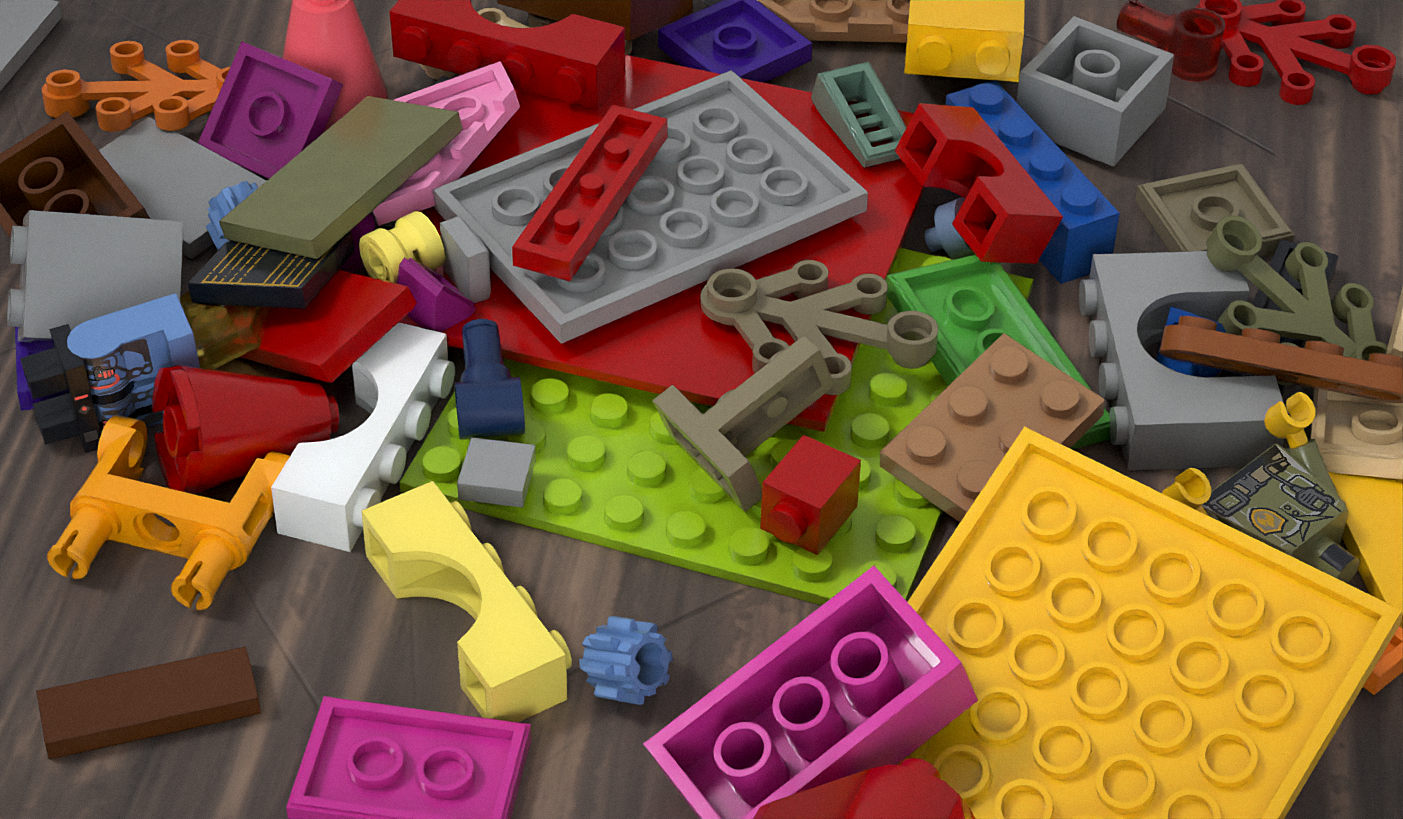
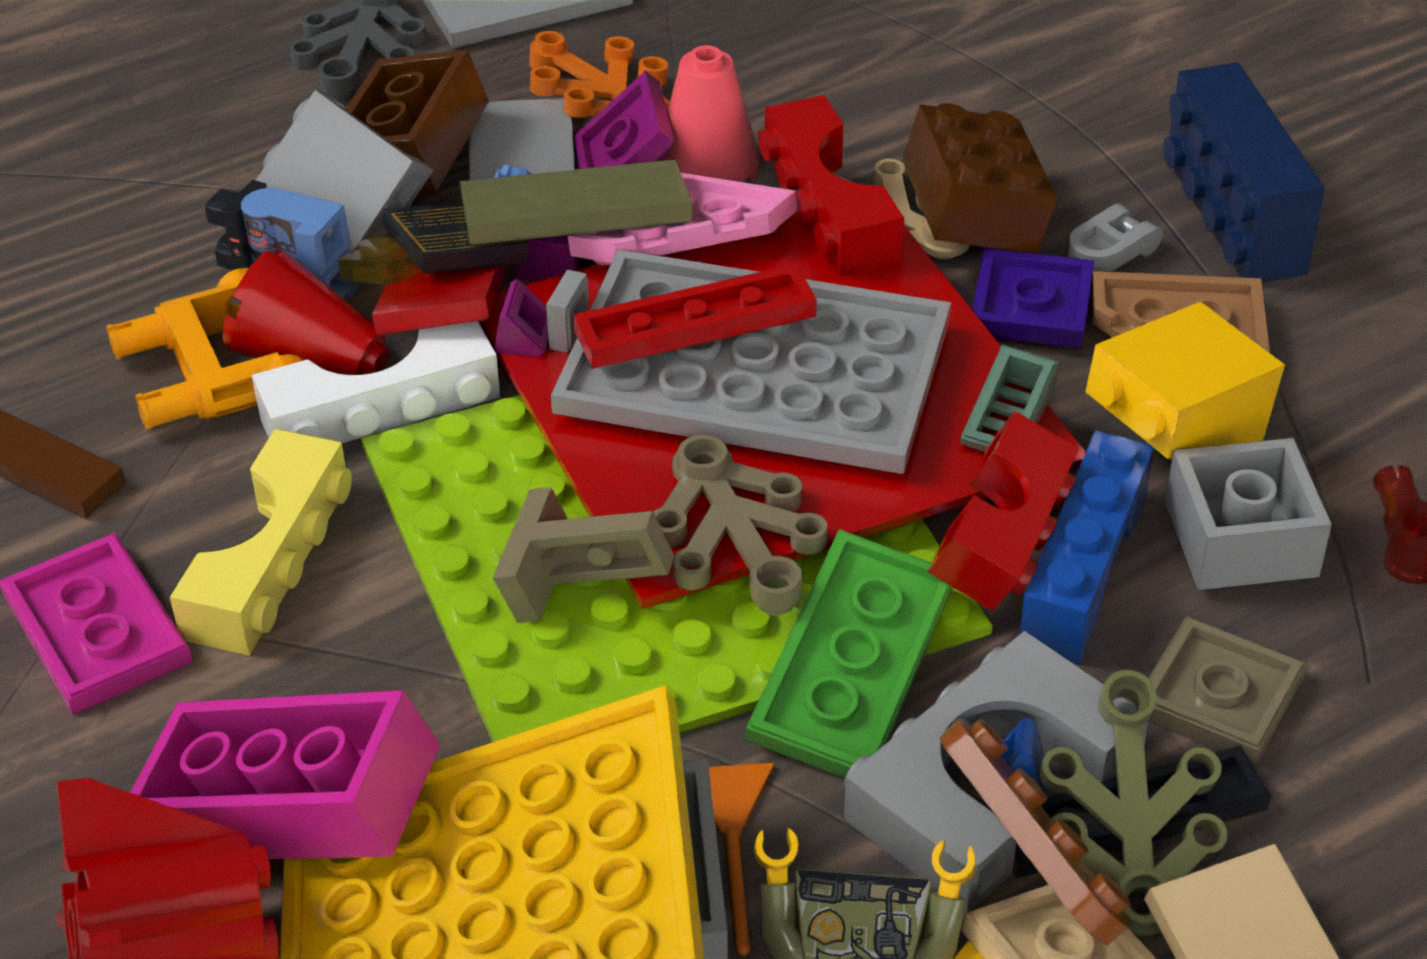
camera: 50 degrees right, 0 degrees up
light yellow wheel [359,211,445,284] -> none
dark blue pin [455,319,525,440] -> none
light grey tile [457,437,536,507] -> none
medium blue gear [579,616,673,705] -> none
red brick [760,435,861,555] -> none
medium nougat plate [880,333,1105,522] -> none

